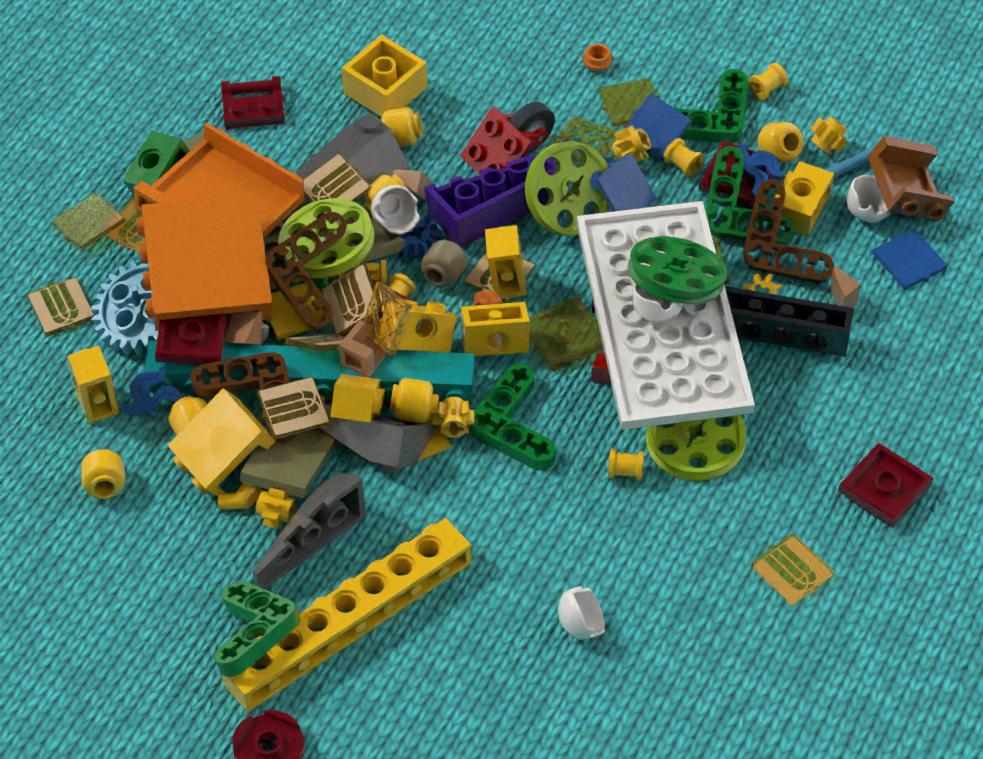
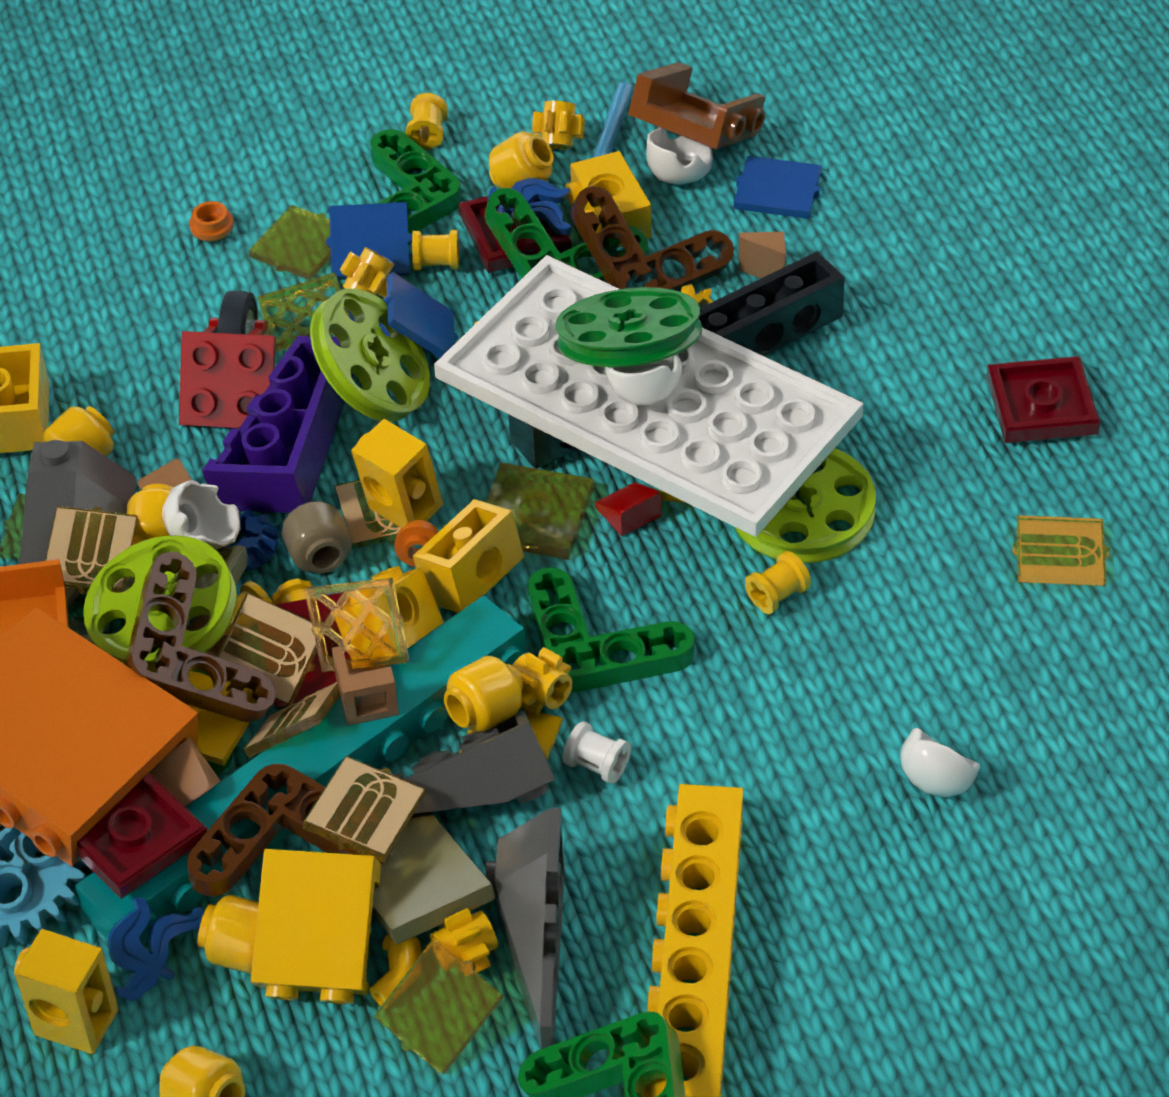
camera: 45 degrees left, 5 degrees down
yellow brick [330,374,385,423] -> none
none -> clear yellow piece [373,938,504,1075]
none -> white bush [563,721,631,784]

